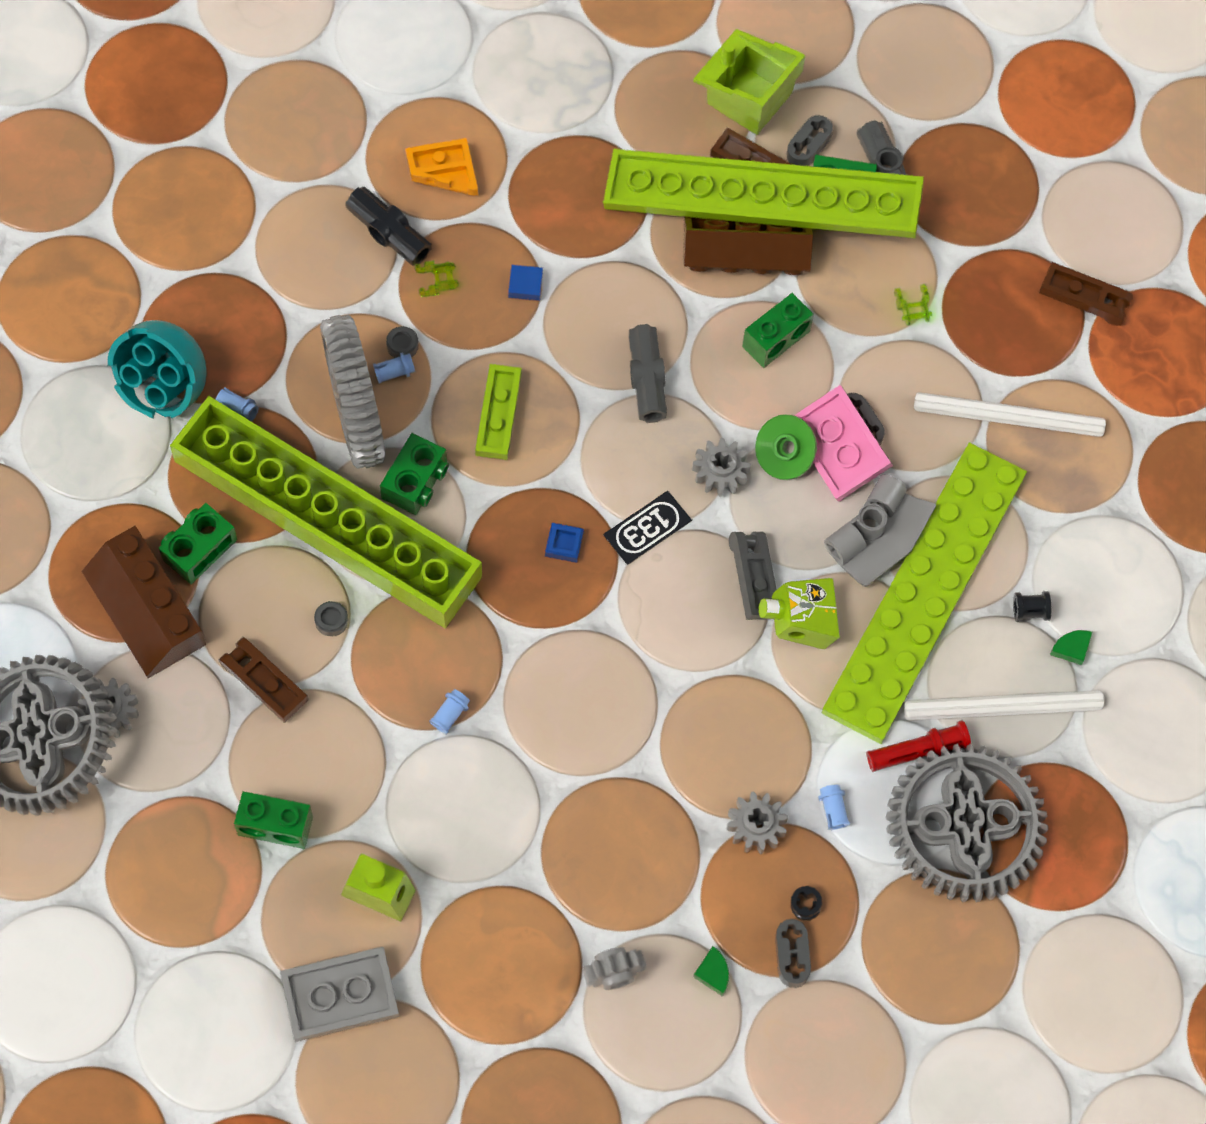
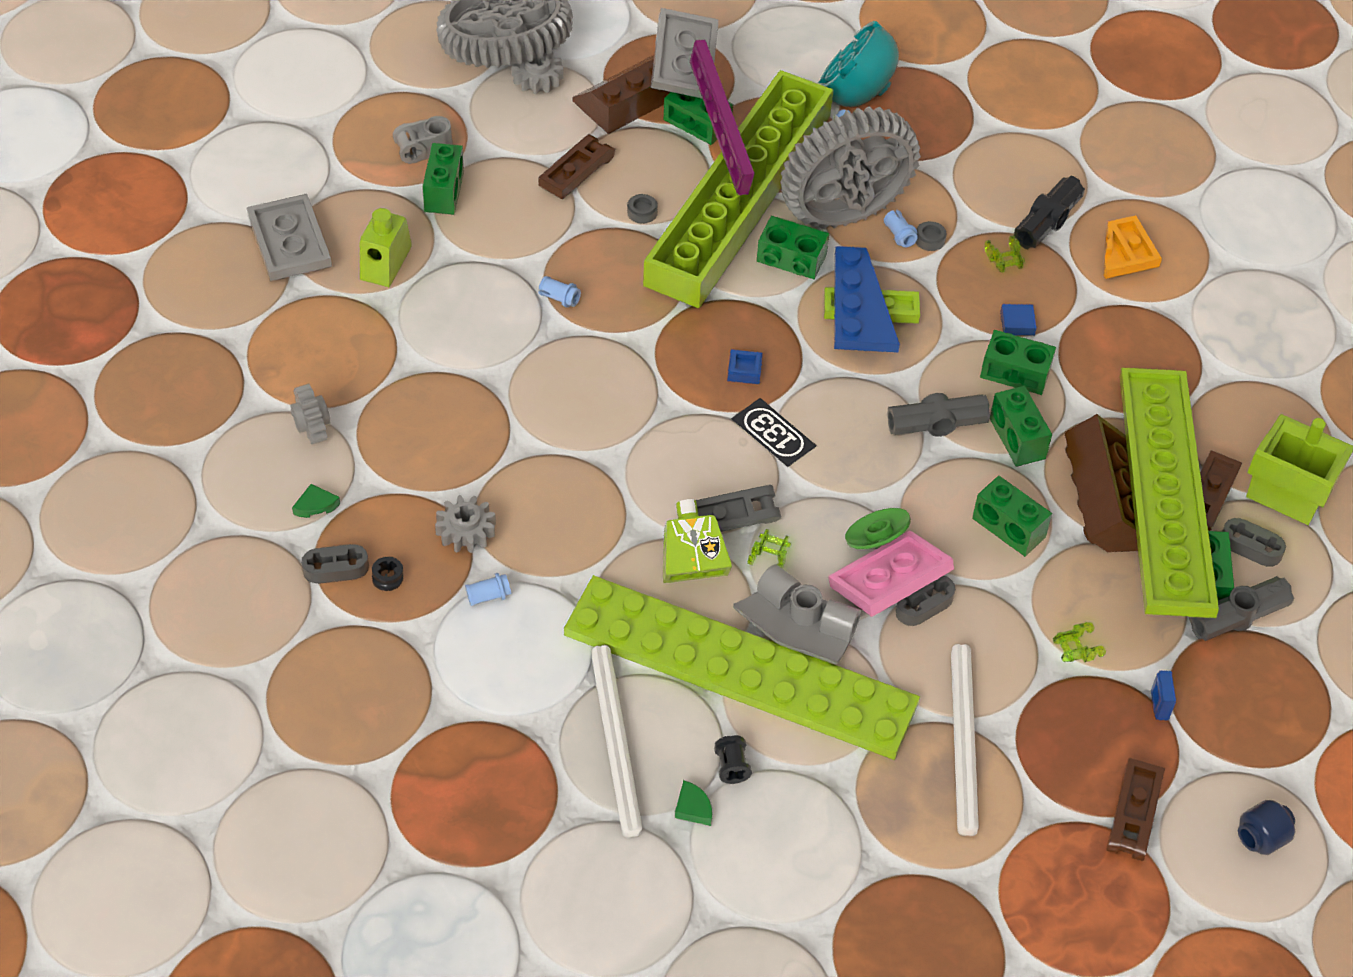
camera: 85 degrees right, 15 degrees down
light grey gear [692,438,751,497] -> none
red pin [866,720,971,772] -> none
light grey gear [886,743,1048,903] -> none
none -> light grey piece [392,116,453,164]
none -> light grey plate [651,8,719,98]
none -> magenta tile [690,40,755,195]
none -> clear neon green piece [748,529,791,569]
none -> blue wing [834,246,900,353]
none -> green brick [980,330,1056,395]
none -> green brick [990,386,1052,467]
none -> blue tile [1151,671,1176,720]
none -> dark blue head [1238,800,1295,855]

